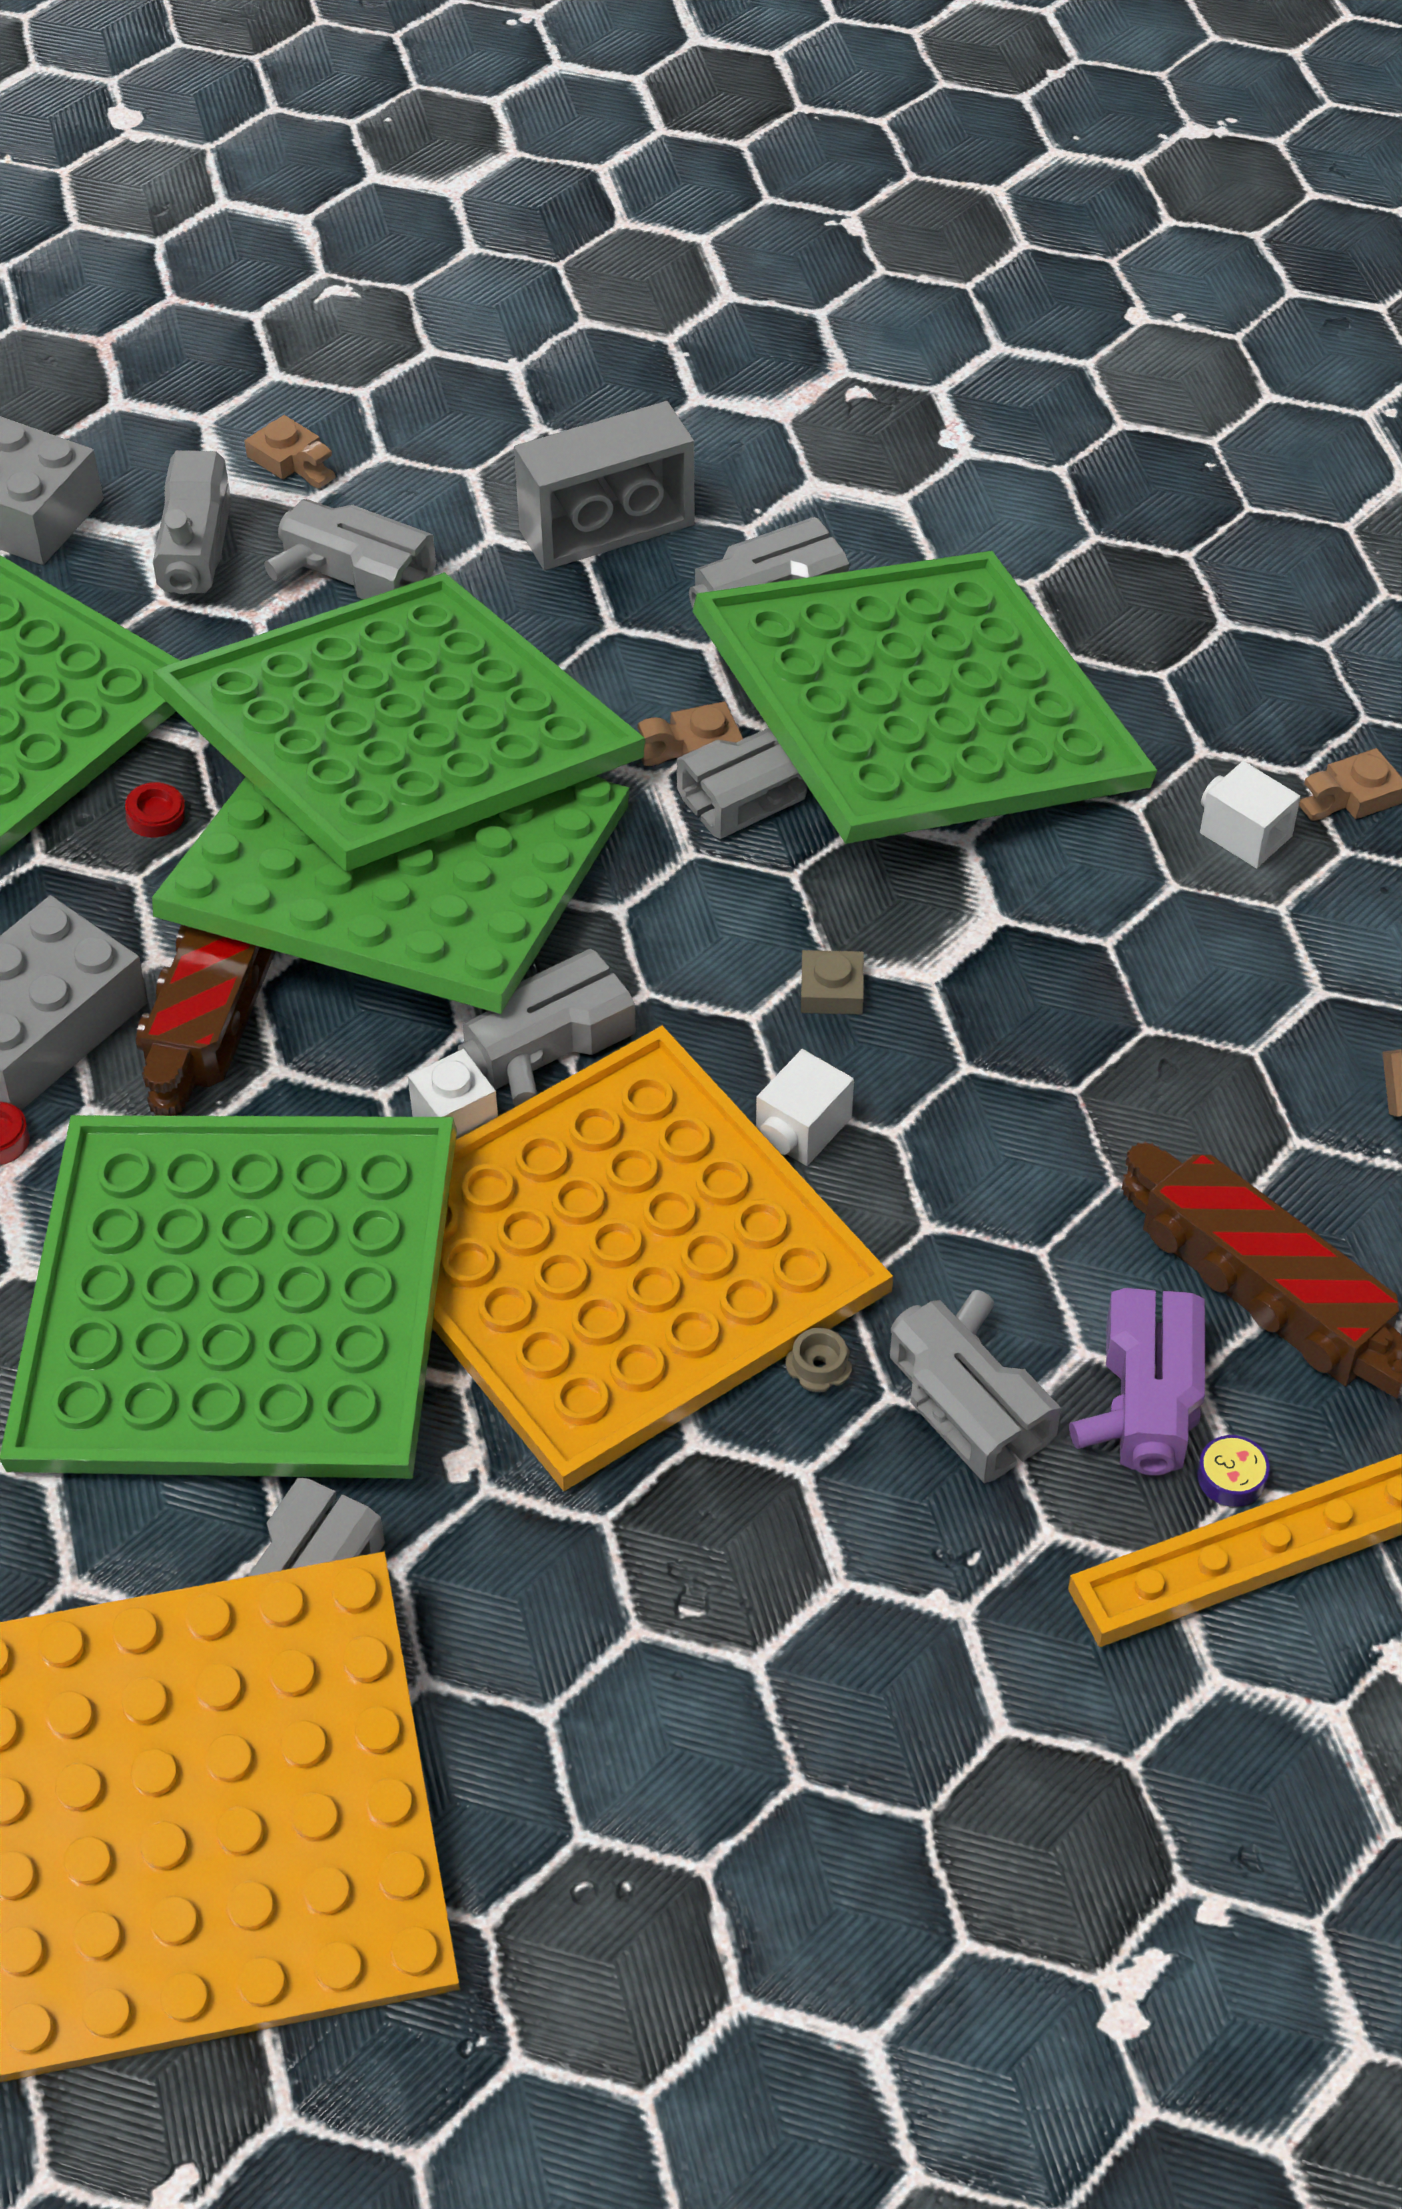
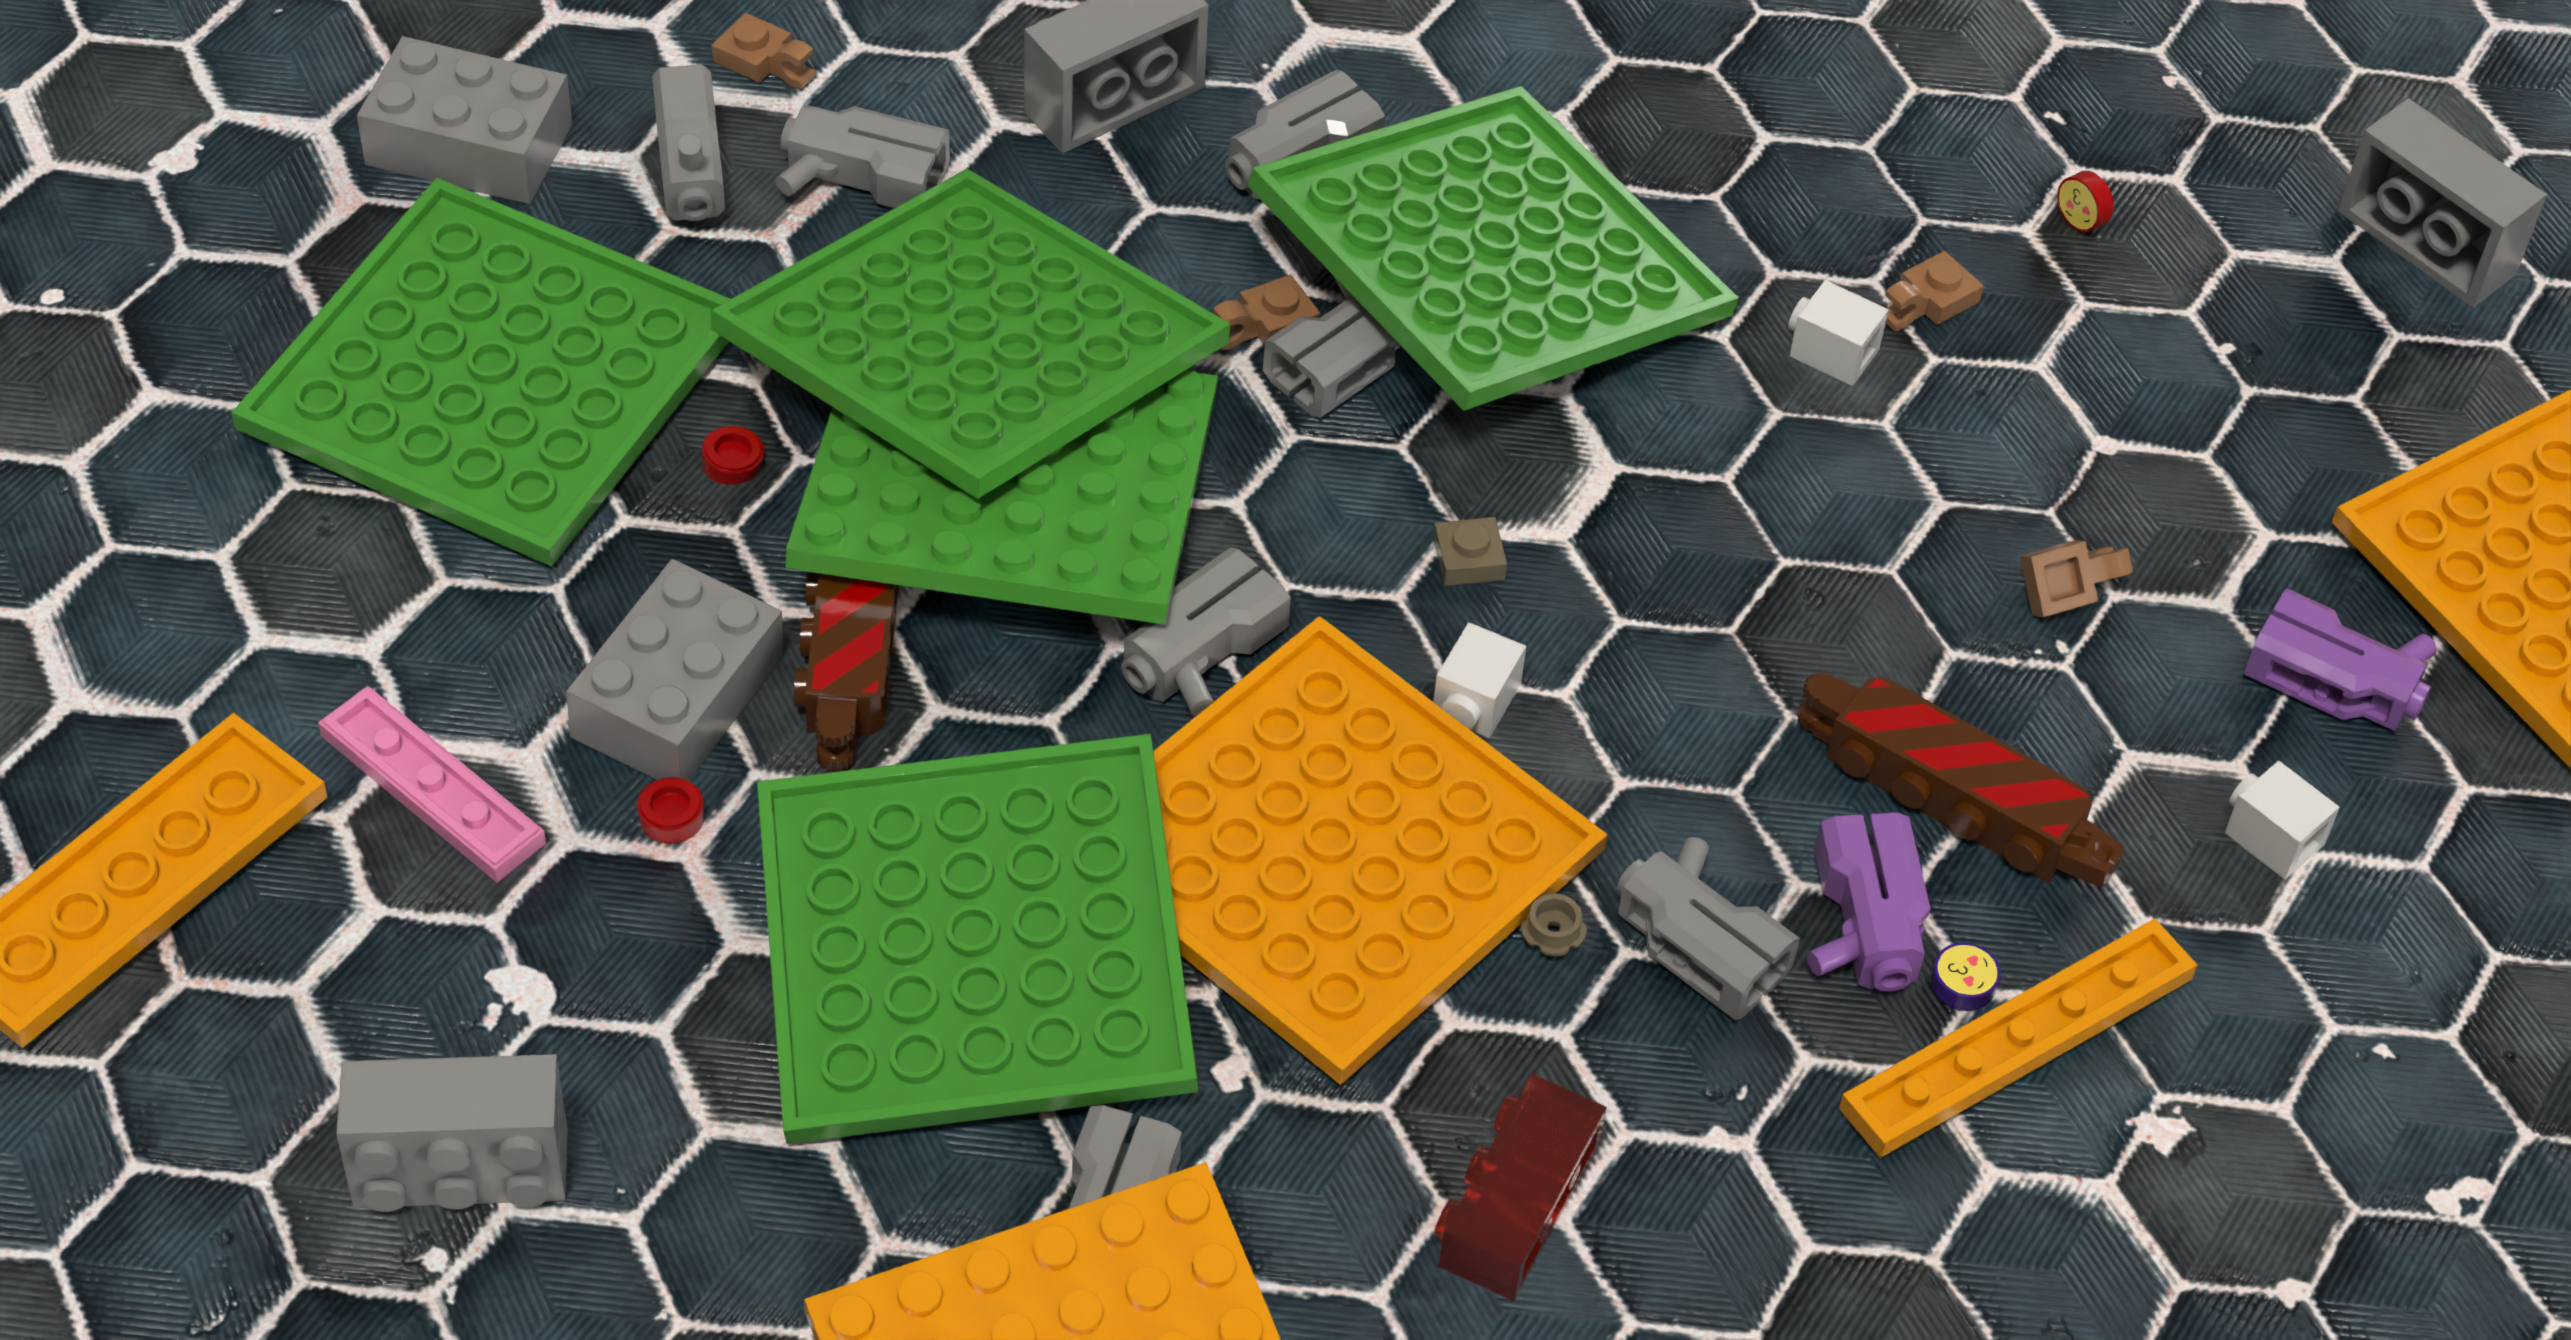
camera: 15 degrees left, 0 degrees up
white brick [408,1048,498,1140] -> none
none -> clear red brick [1434,1074,1607,1301]

